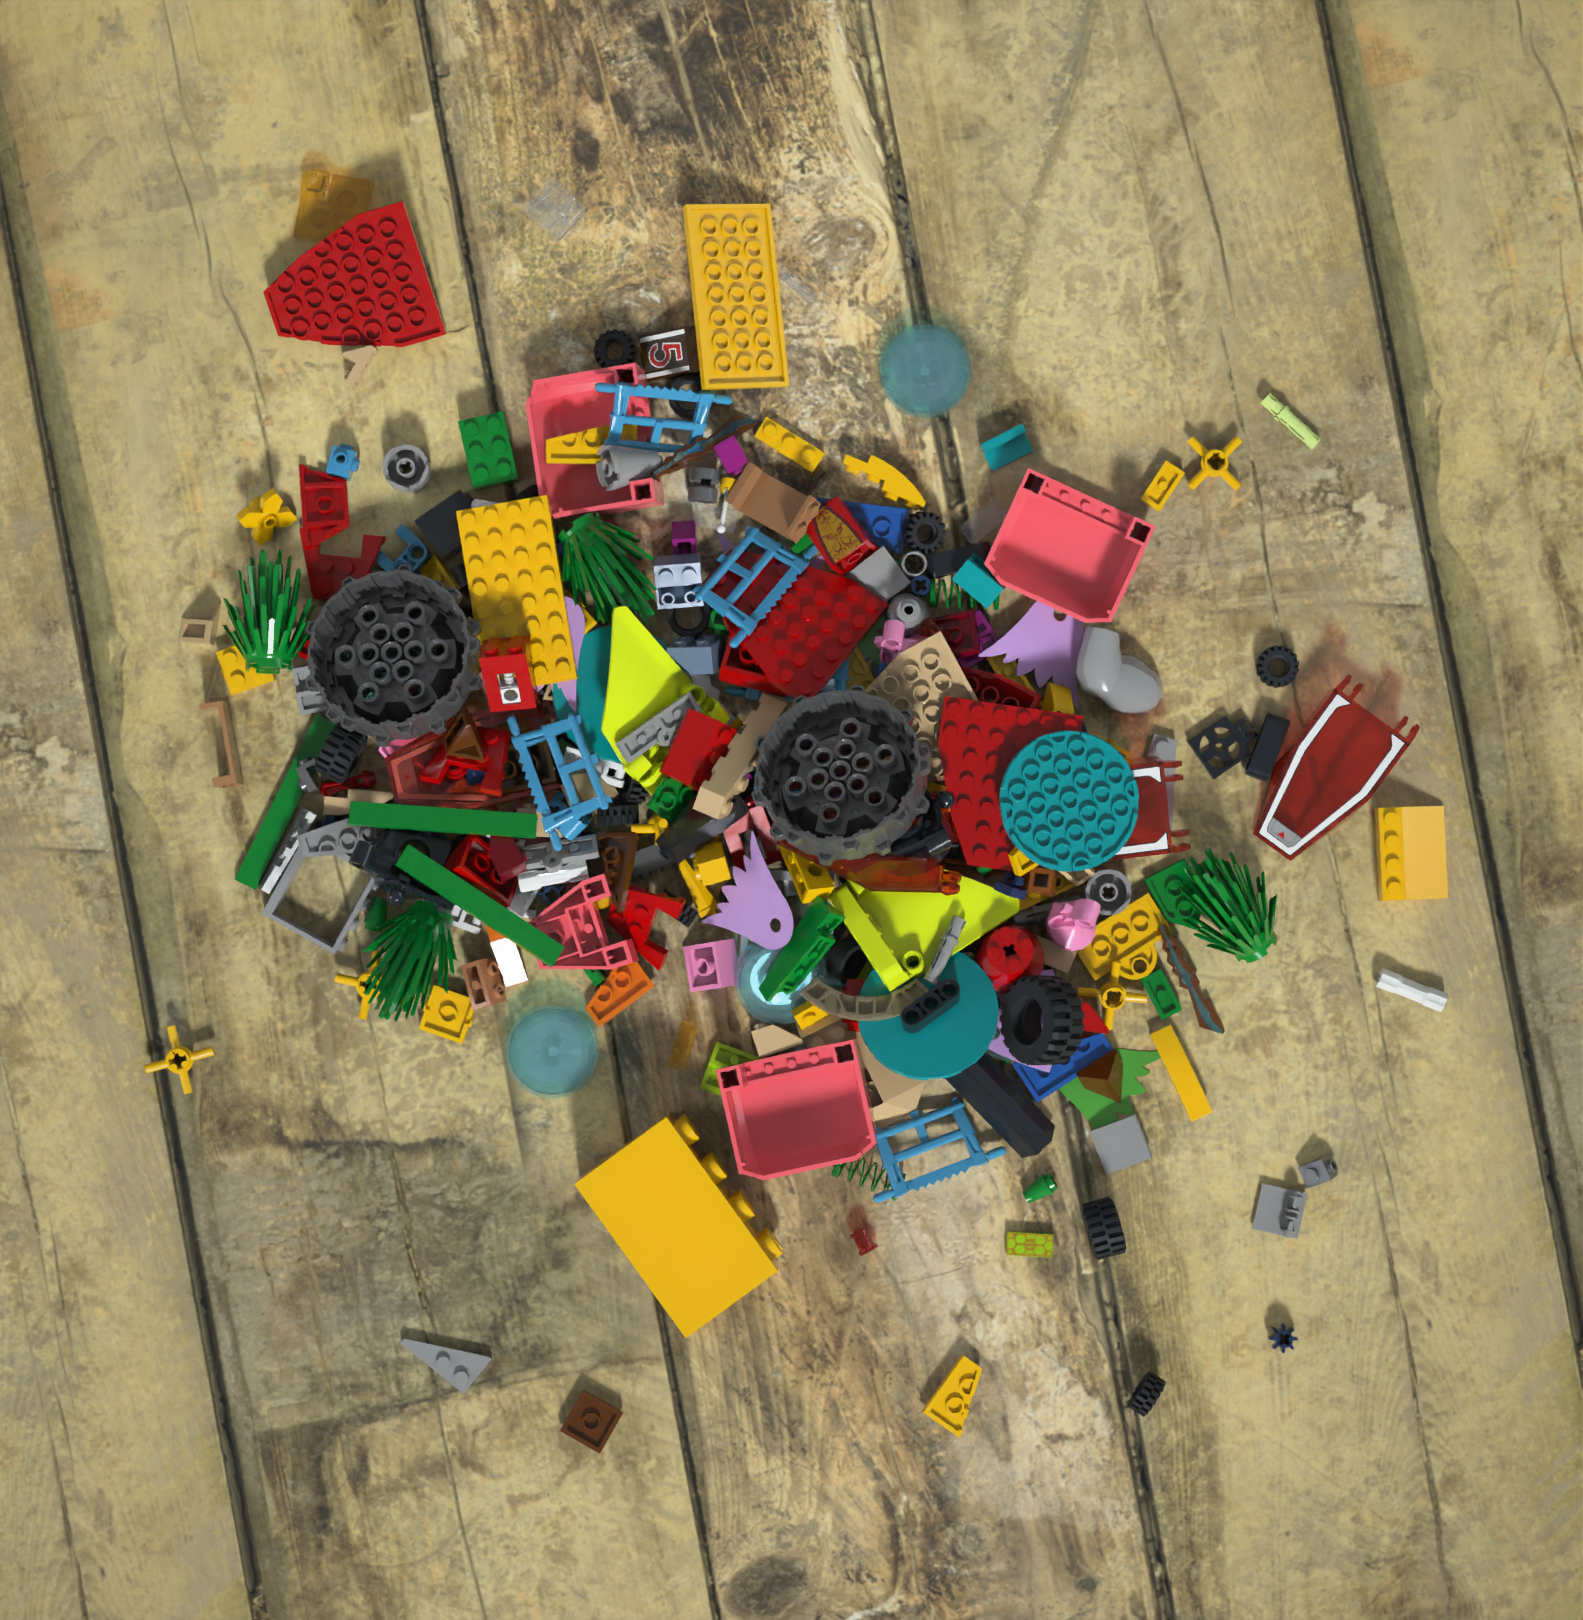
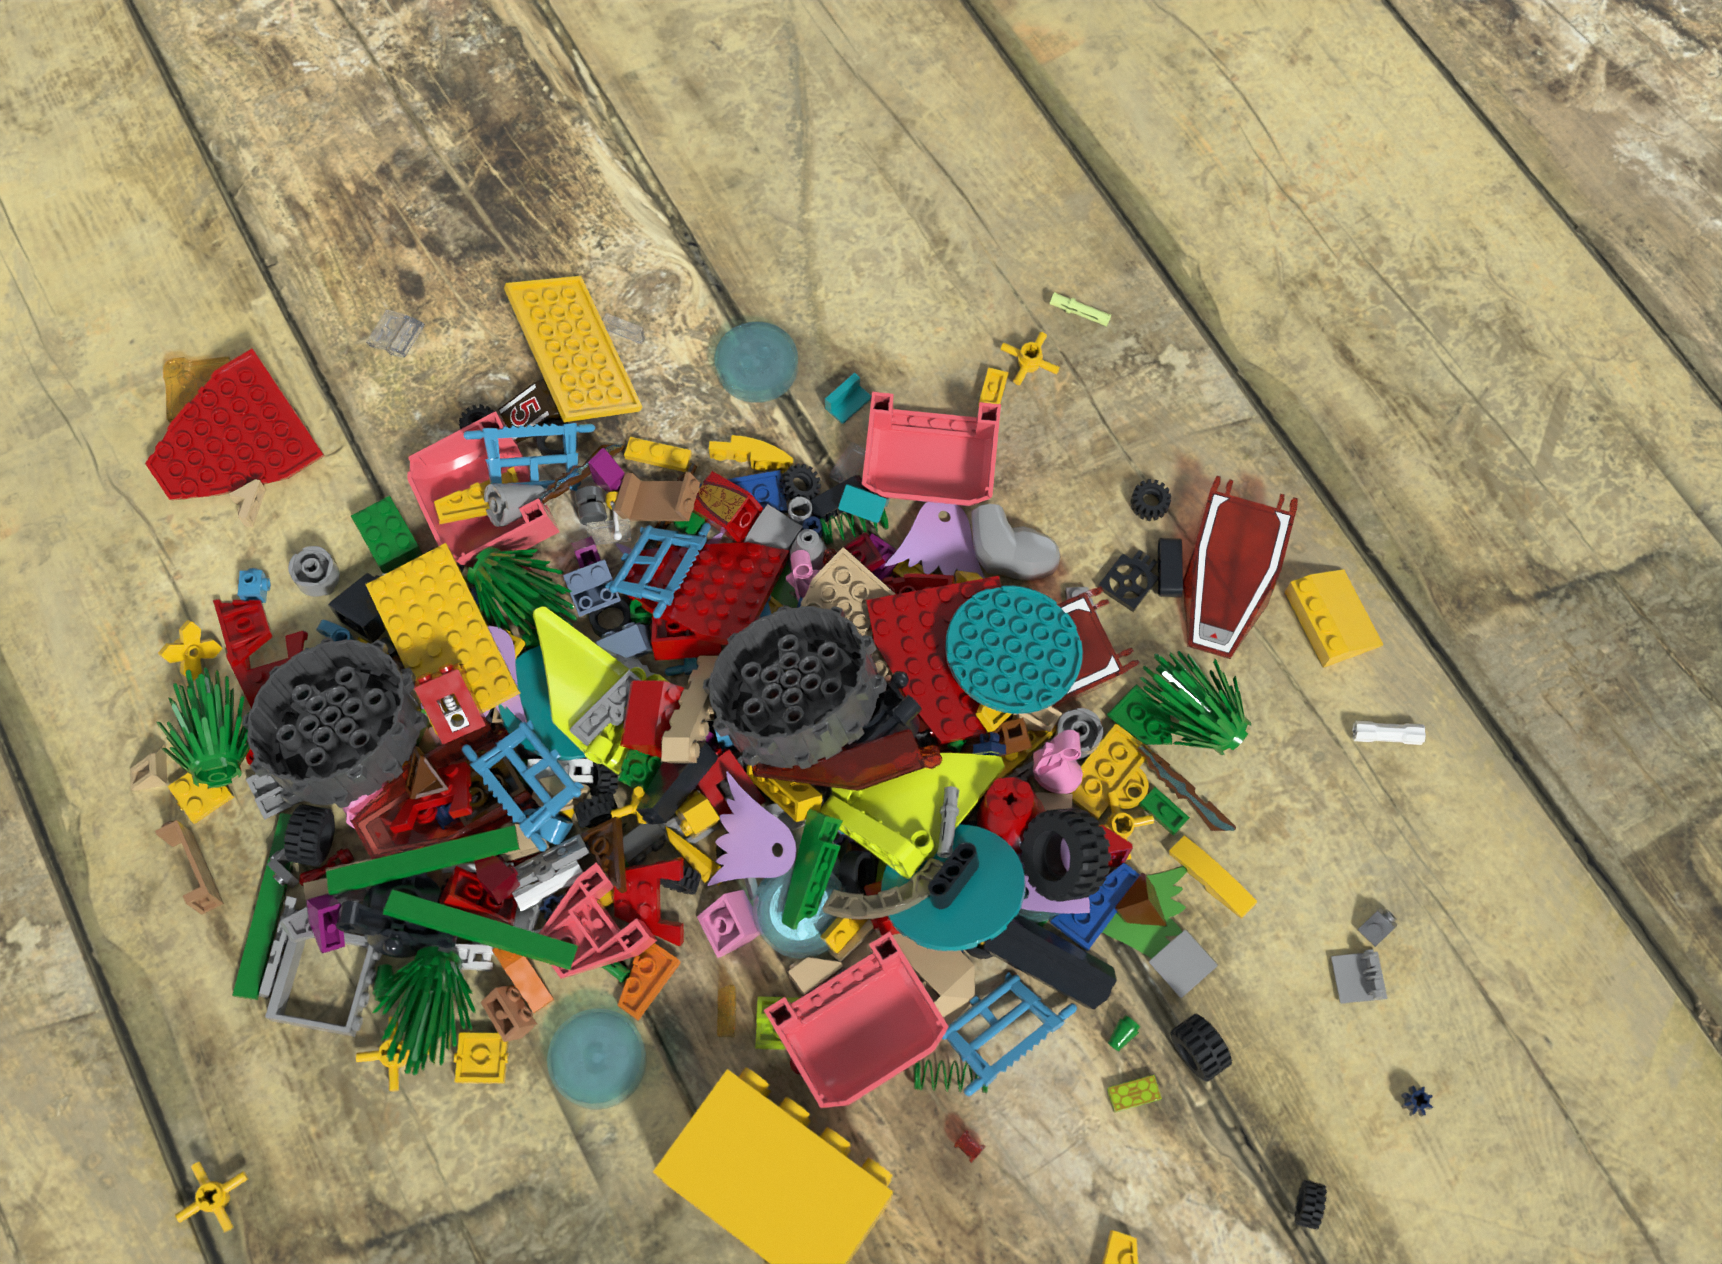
camera: 20 degrees left, 20 degrees down
none -> magenta slope [307,893,345,954]

